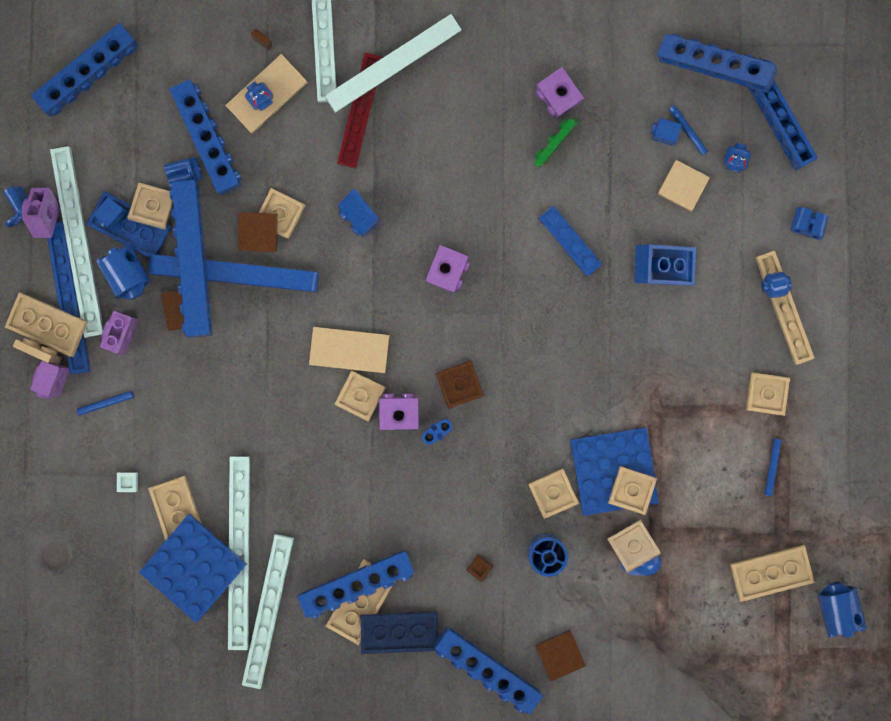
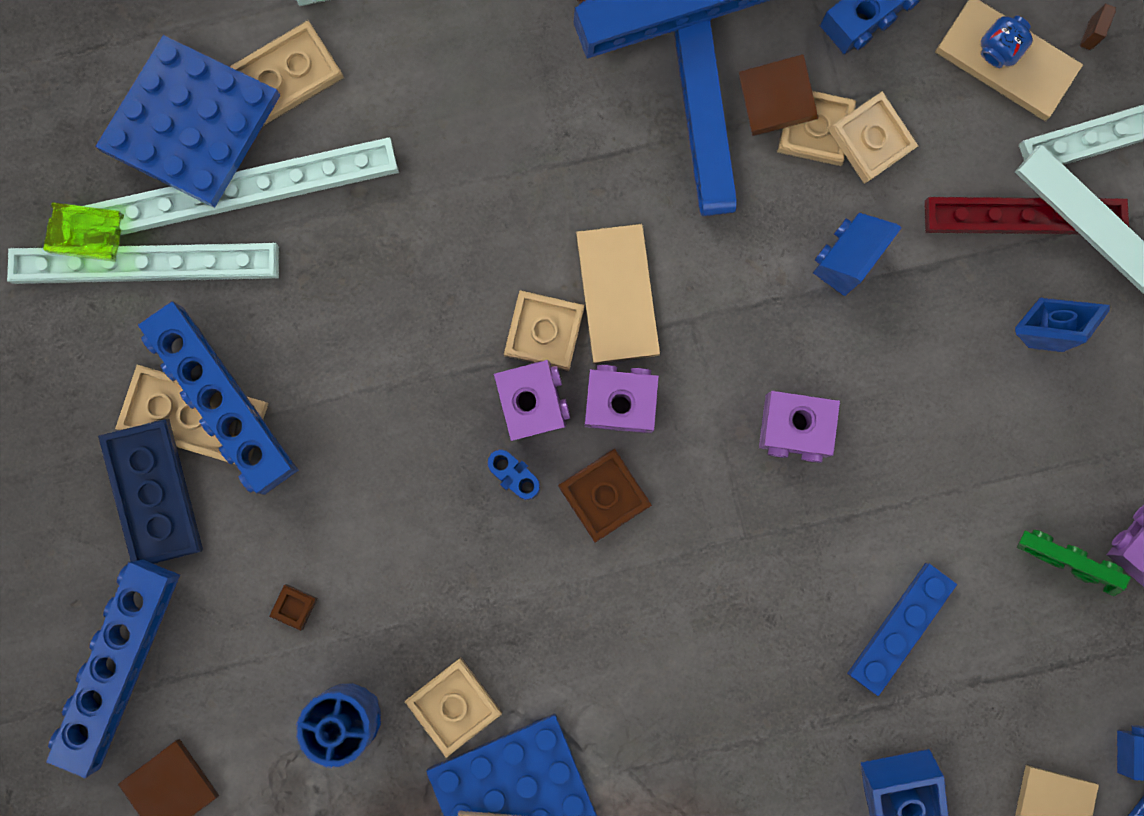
camera: 70 degrees right, 5 degrees down
none -> clear neon green plate [43,202,124,262]
none -> medium lavender brick [584,365,659,433]
none -> tan tile [828,91,918,184]
none -> blue slope [1015,298,1110,352]

